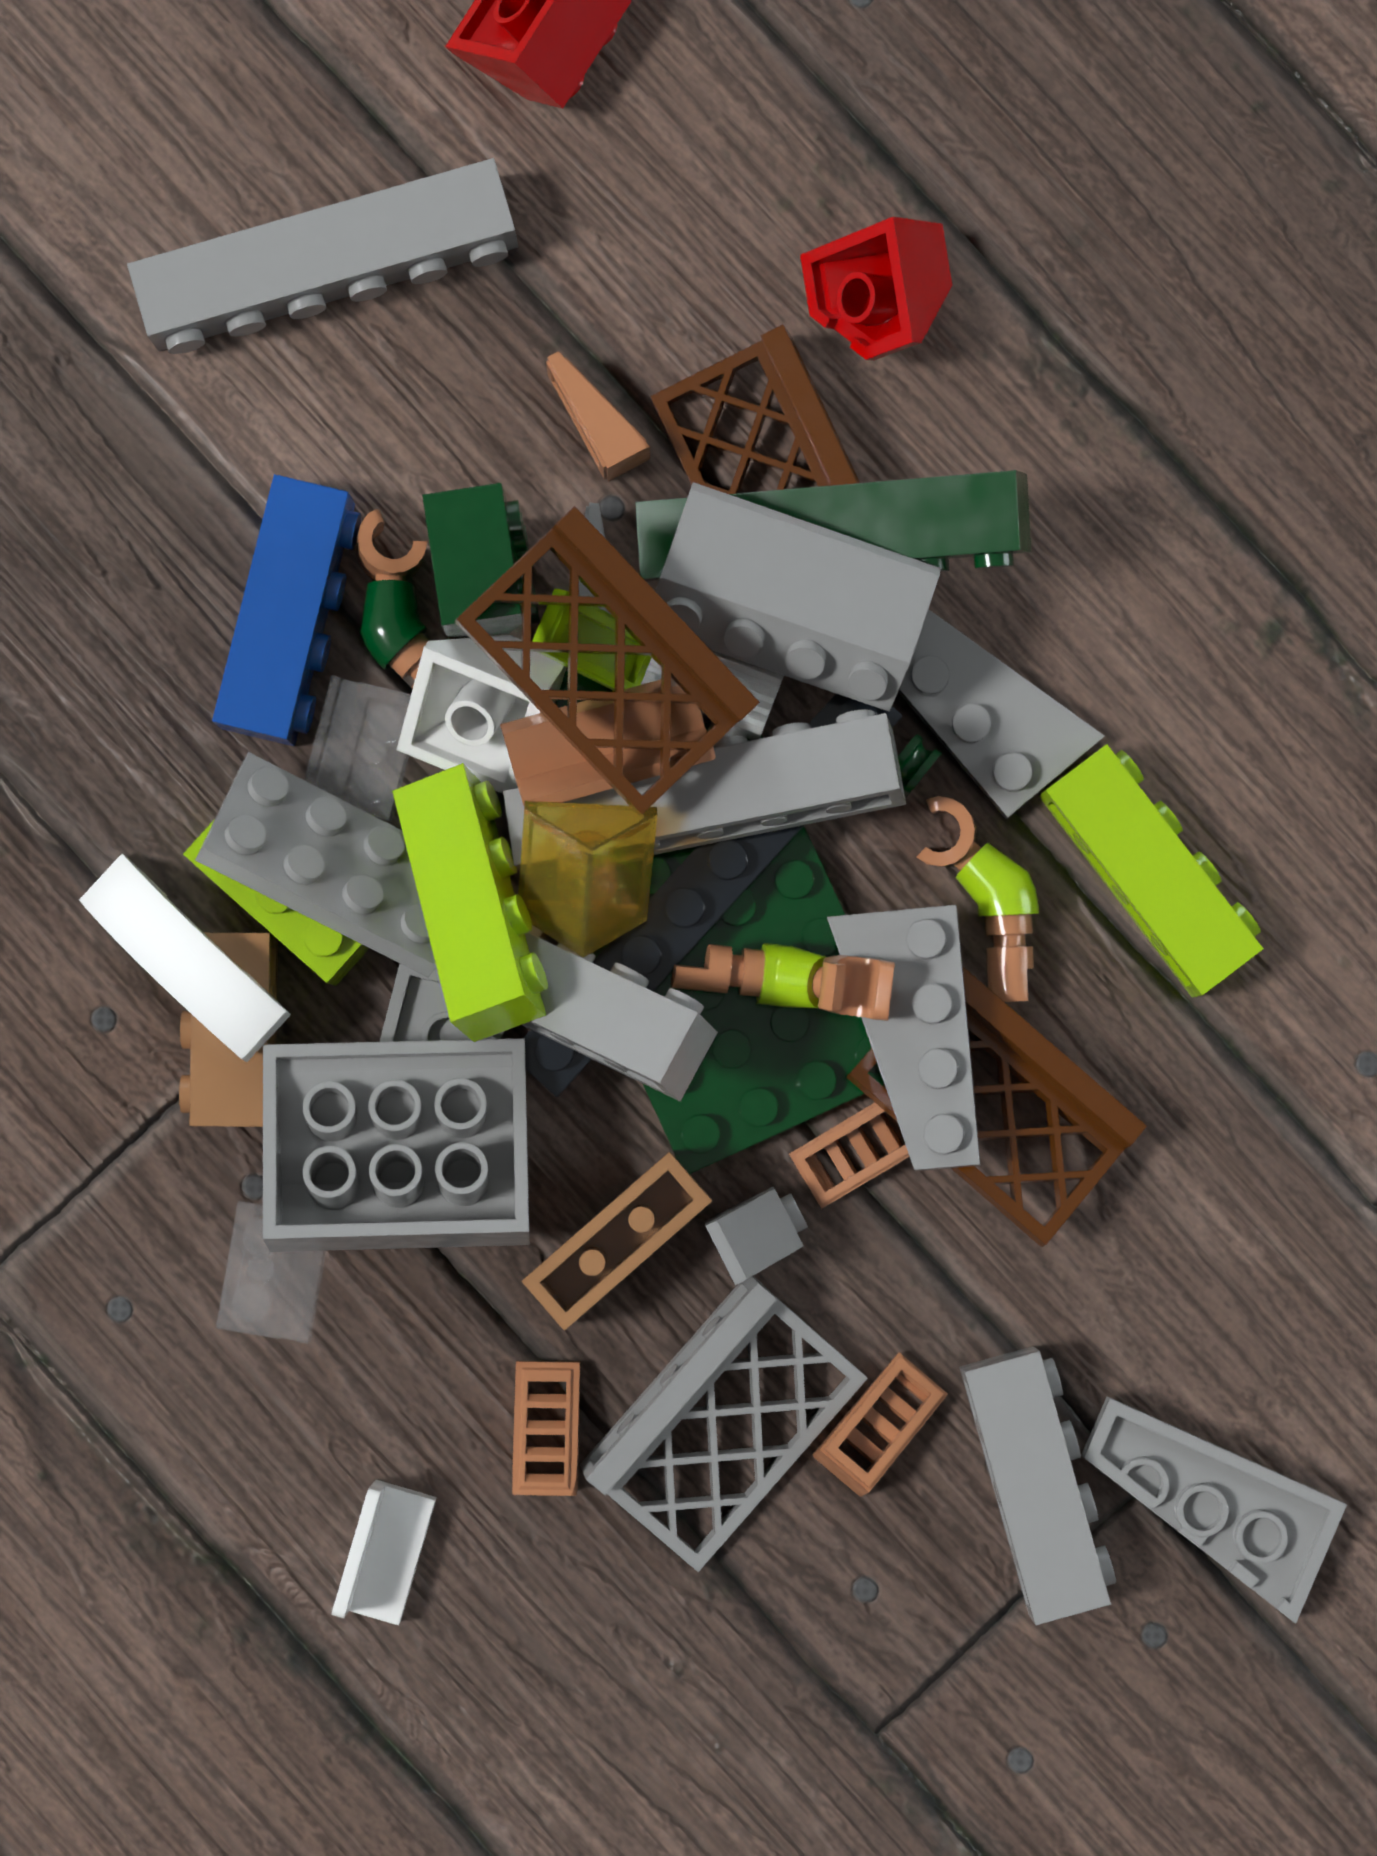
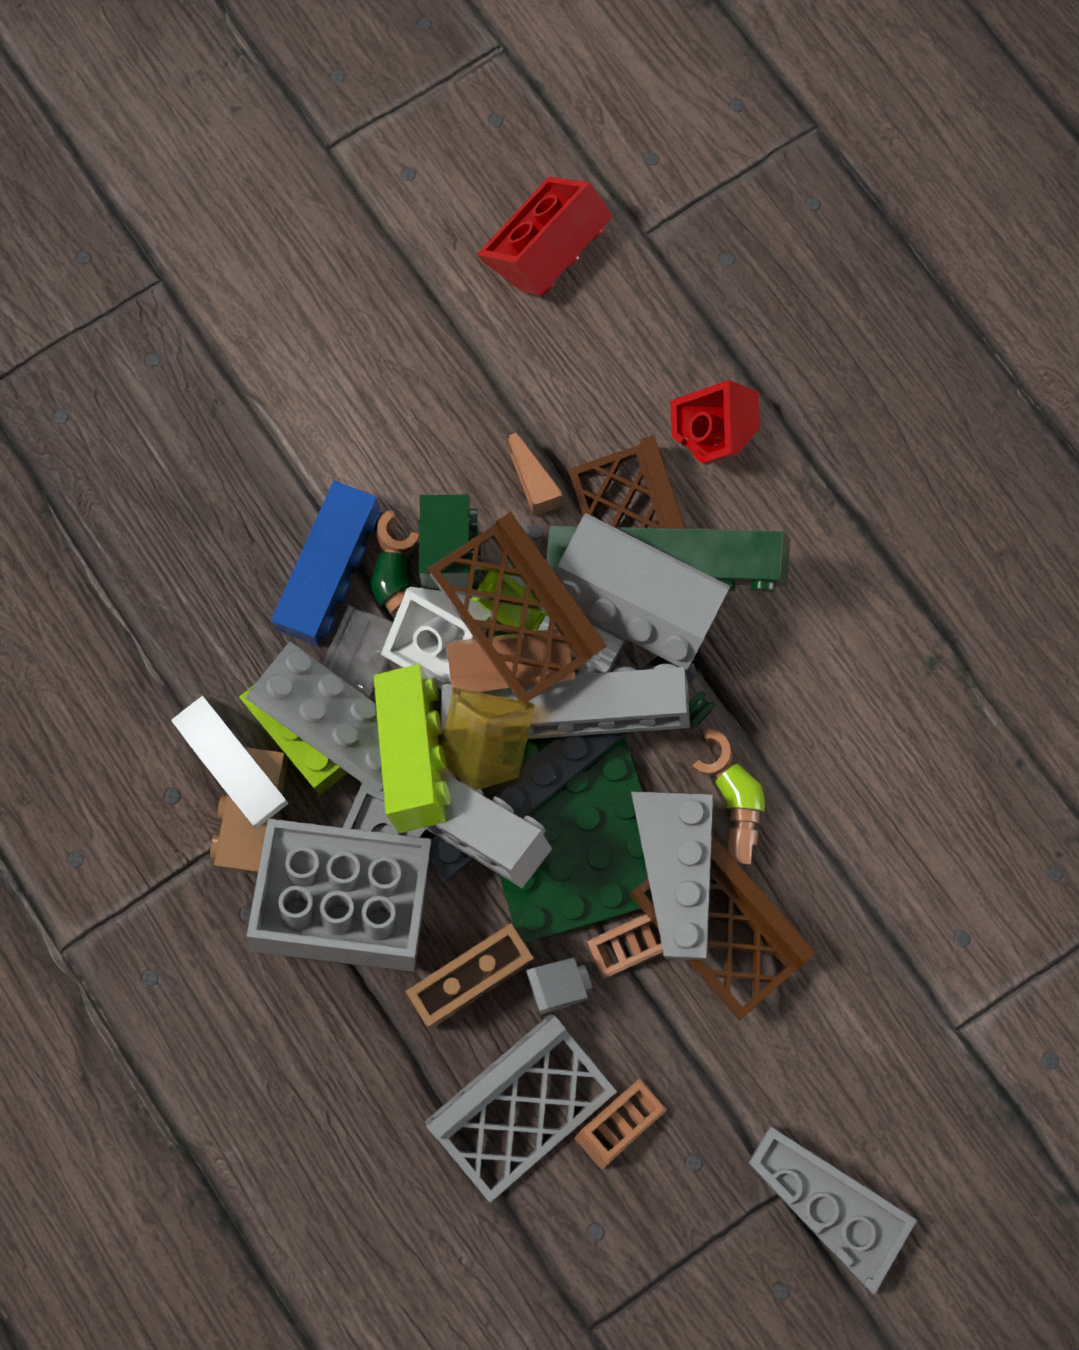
camera: 10 degrees right, 10 degrees down
light grey brick [127,158,518,354] -> none
clear plate [216,1200,326,1344] -> none
white panel [331,1480,437,1626] -> none
nougat slope [512,1360,580,1496] -> none
nougat piece [671,943,895,1021] -> none
light grey wing [898,609,1104,820] -> none
light grey brick [959,1346,1116,1625] -> none
lime brick [1039,744,1264,998] -> none

